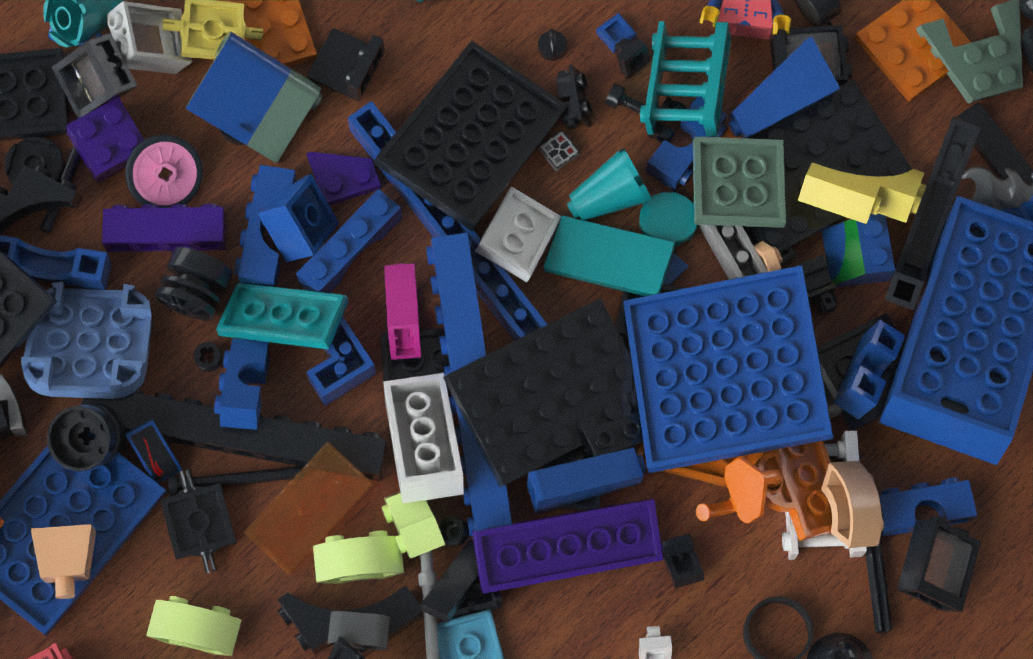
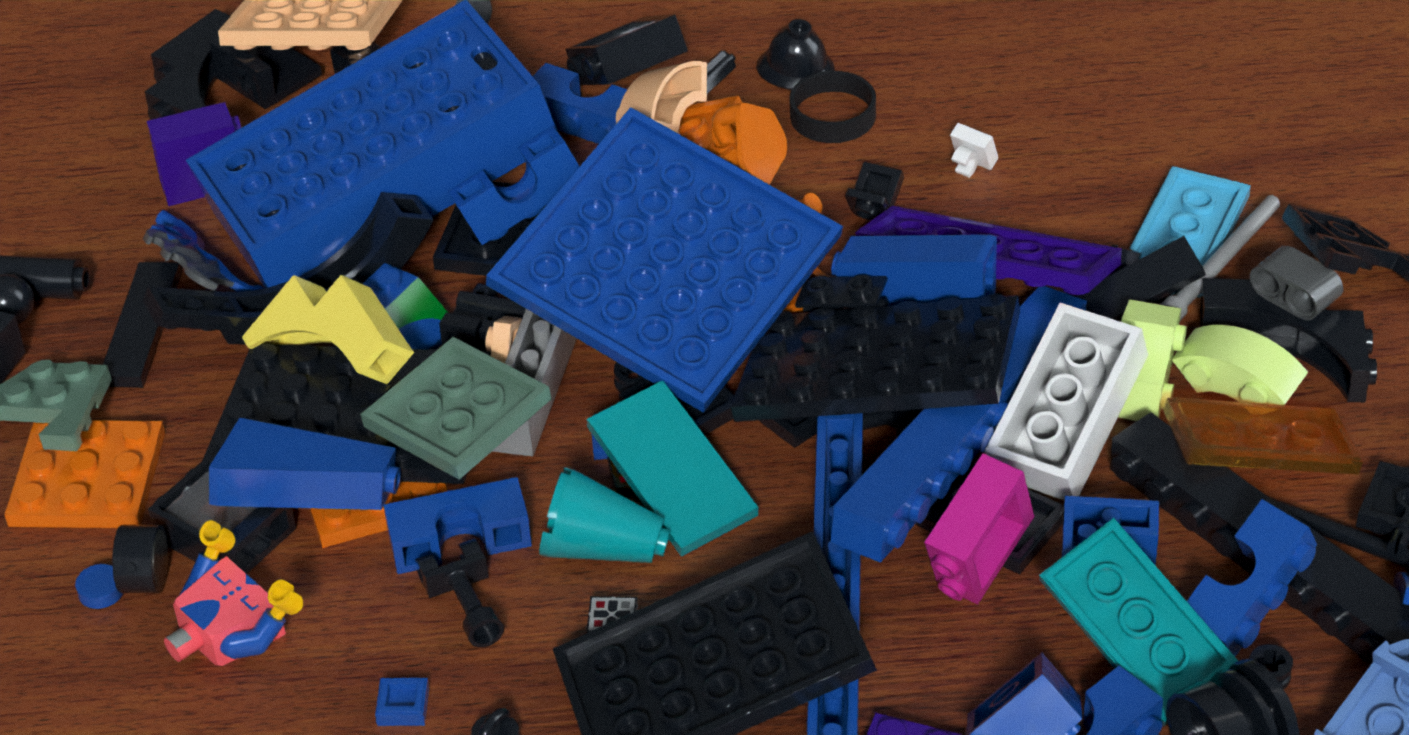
camera: 135 degrees left, 30 degrees down
blue arch [296,189,402,293] -> none
white tile [475,187,561,282] -> none
black hinge [556,64,593,129] -> none
black tile [615,38,650,79] -> none
teal tile [639,192,698,247] -> none
teal fence [640,21,732,137] -> none

